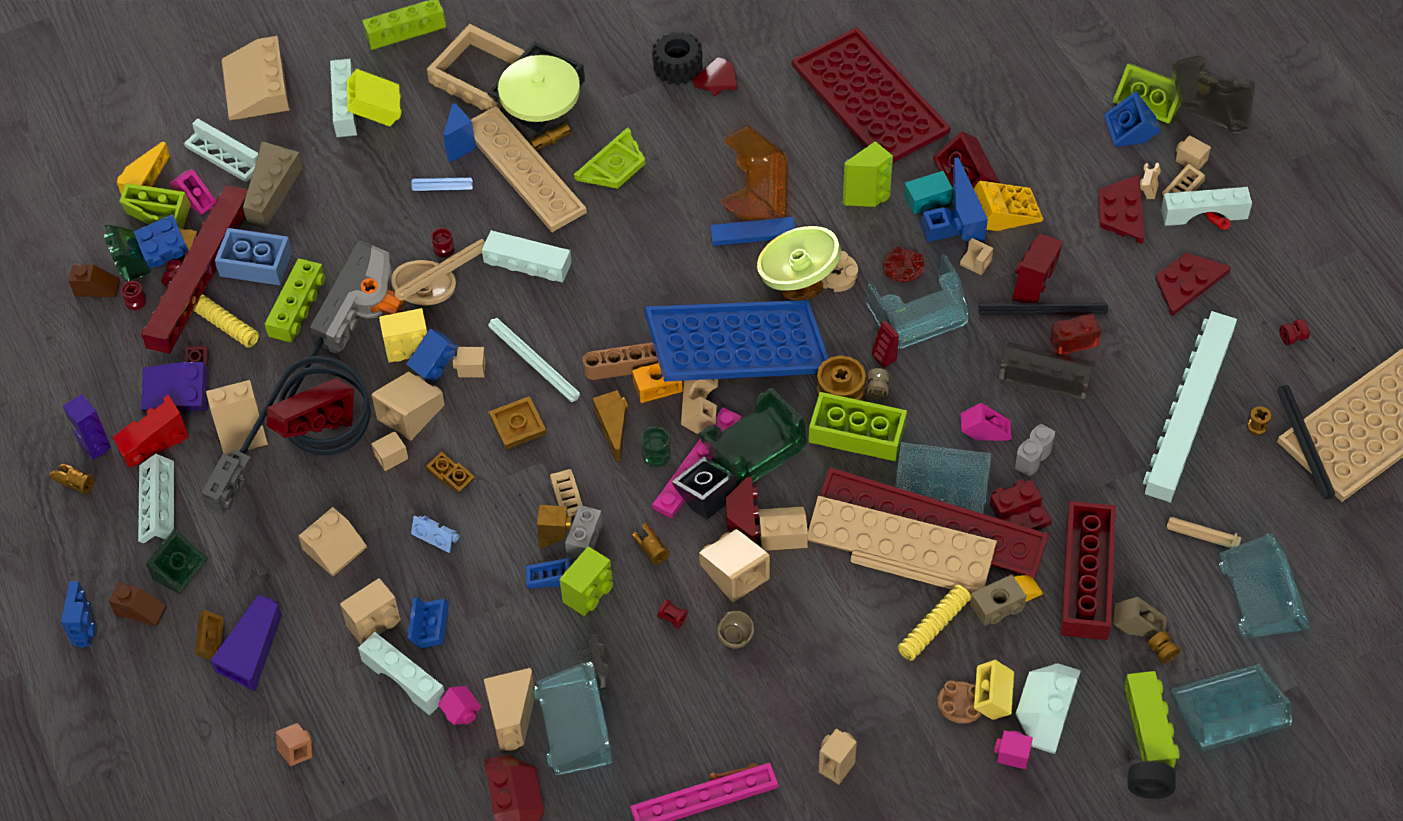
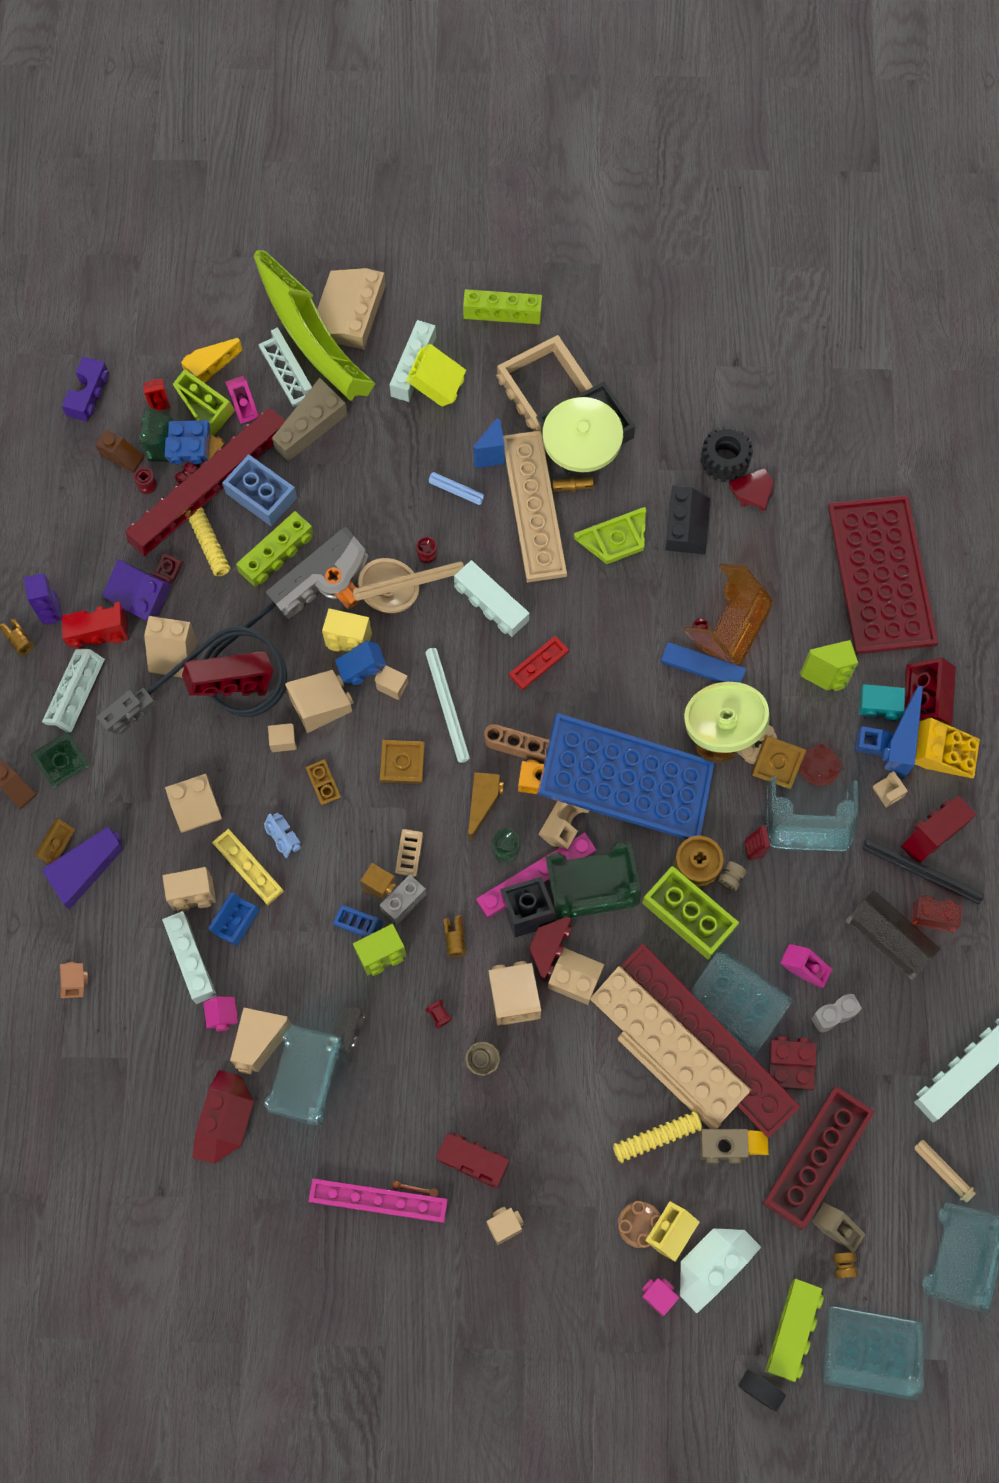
camera: 25 degrees right, 15 degrees up
none -> dark purple arch [62,357,109,422]
none -> red slope [143,378,171,413]
none -> light yellow tile [212,829,284,906]
none -> lime slope [254,250,375,401]
none -> dark red wedge [436,1132,509,1190]
none -> red plate [509,636,569,691]
none -> black slope [665,485,710,554]
none -> pearl gold plate [751,735,806,789]

